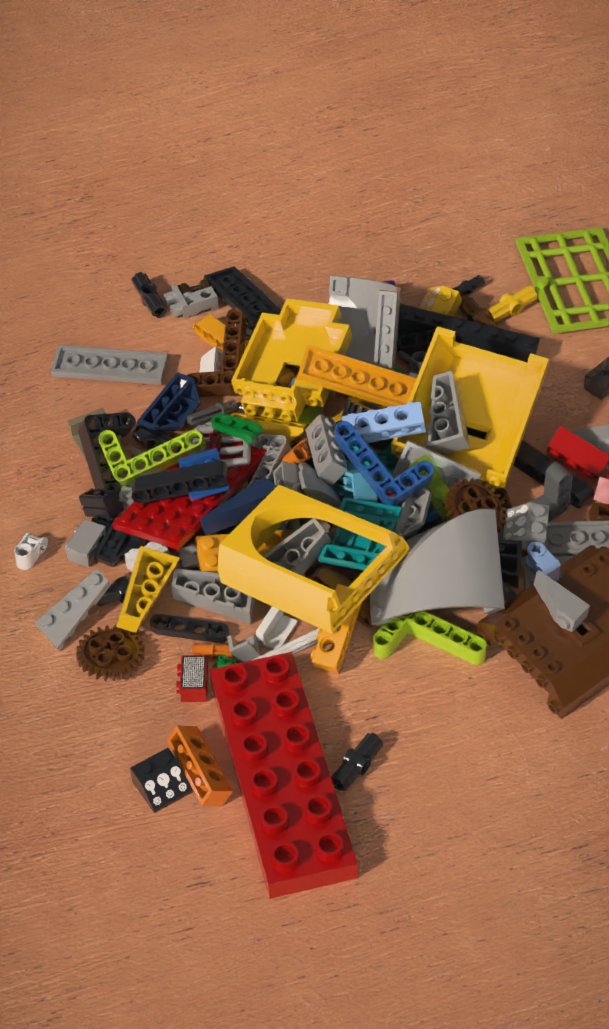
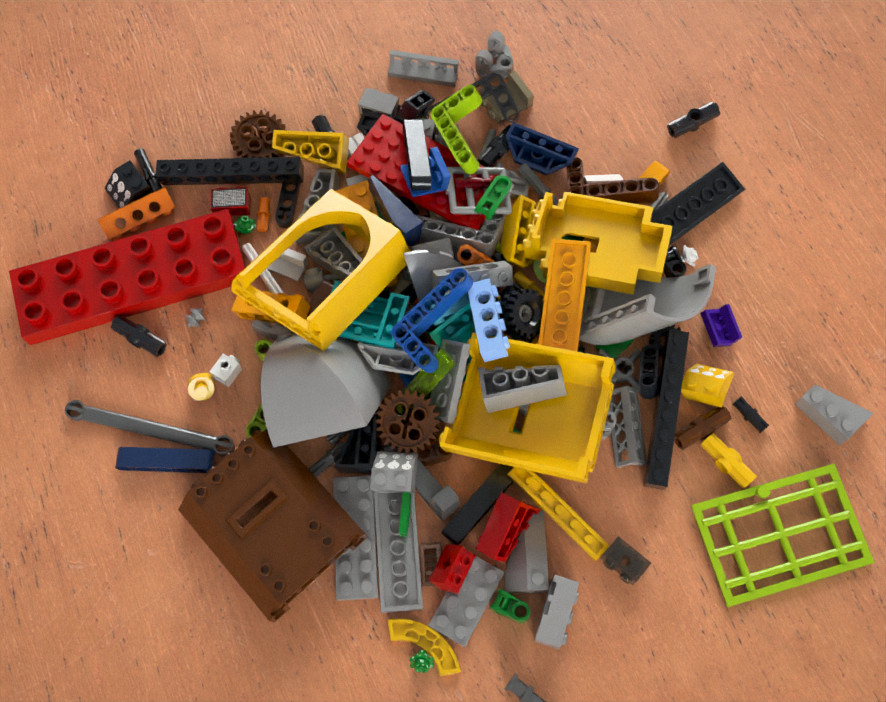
camera: 85 degrees right, 20 degrees up
white piece [14,531,48,570] -> none
light grey wing [34,569,111,651] -> none
light grey plate [51,345,168,385] -> none
light grey hips [163,279,219,319] -> none
light grey panel [227,635,260,663] -> none
light blue piece [525,542,561,575] -> none
light grey slope [534,570,590,632] -> none
none -> dark grey piece [65,400,235,457]
none -> dark blue beam [115,447,215,473]
none -> black pin [134,148,162,192]
none -> black brick [156,157,304,185]
none -> light grey wheel [184,308,206,327]
none -> yellow piece [187,373,215,401]
none -> white brick [209,353,242,388]
none -> light grey slope [251,319,292,340]
none -> light grey fence [388,50,458,87]
none -> green tile [399,492,411,537]
none -> light grey piece [475,31,513,82]
none -> yellow tile [507,467,610,561]
none -> light grey wedge [795,385,874,446]

